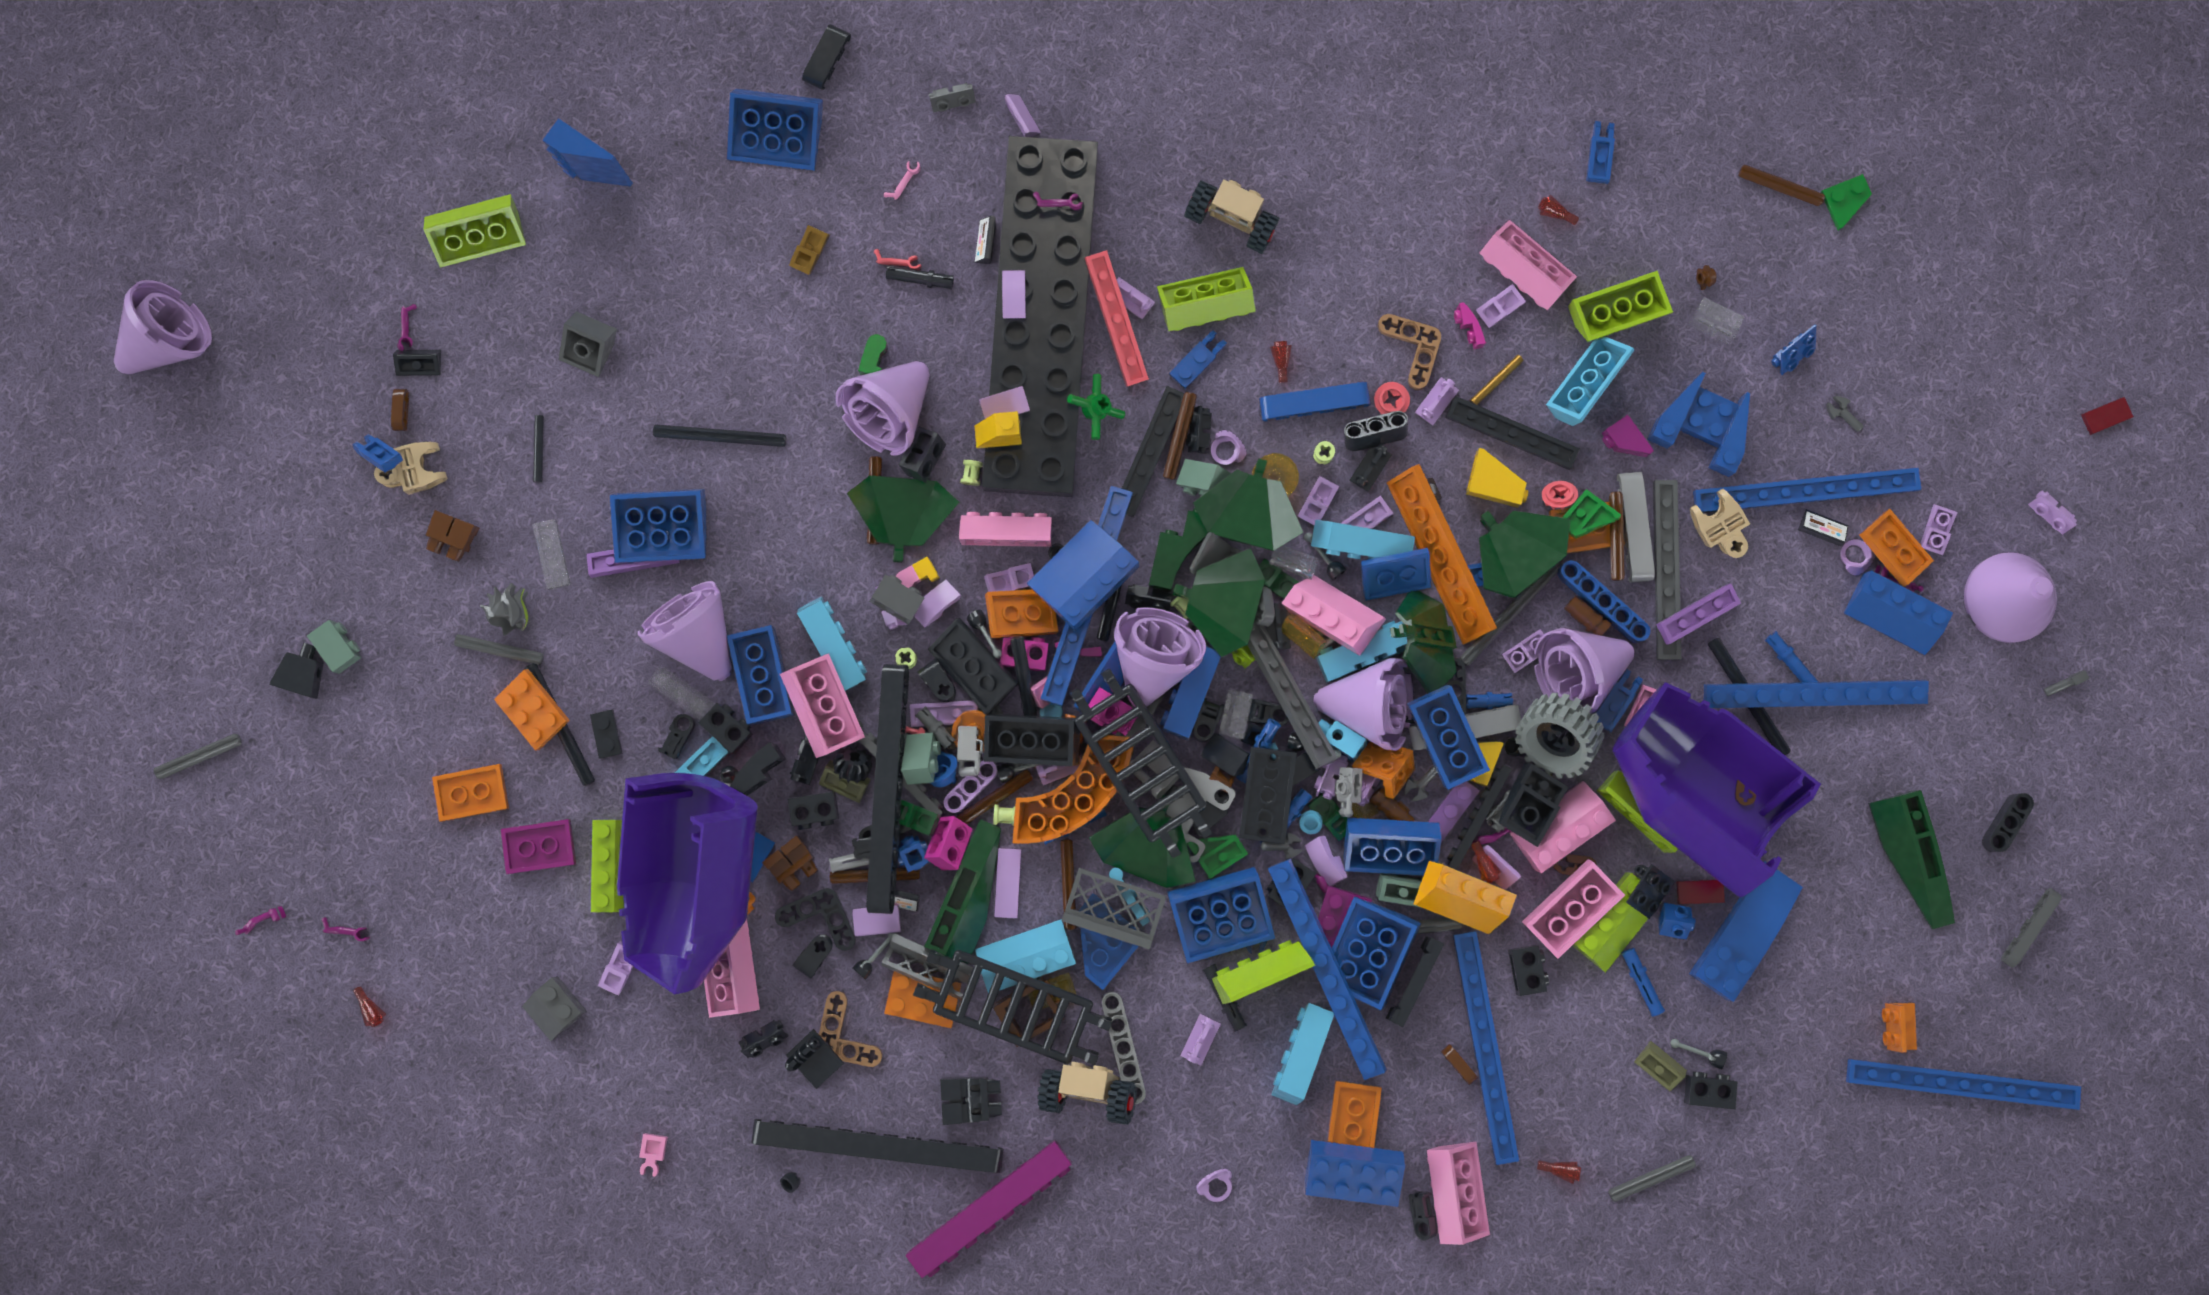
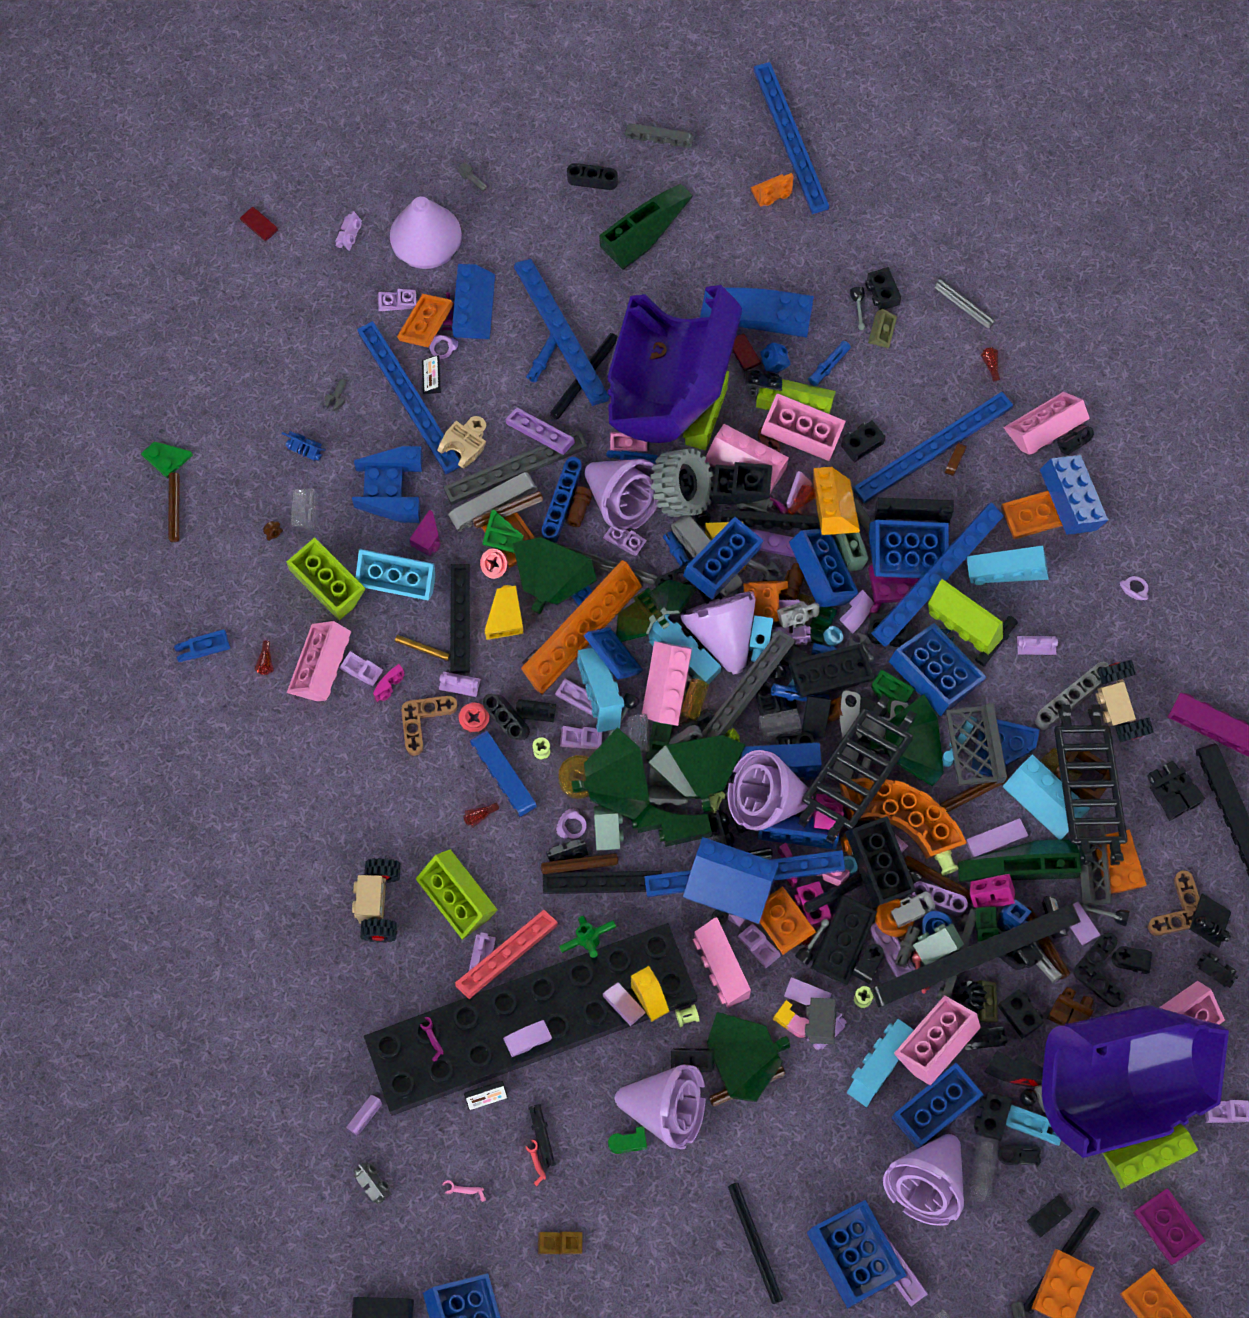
camera: 115 degrees left, 15 degrees down
blue hinge [1169,330,1227,389] -> none

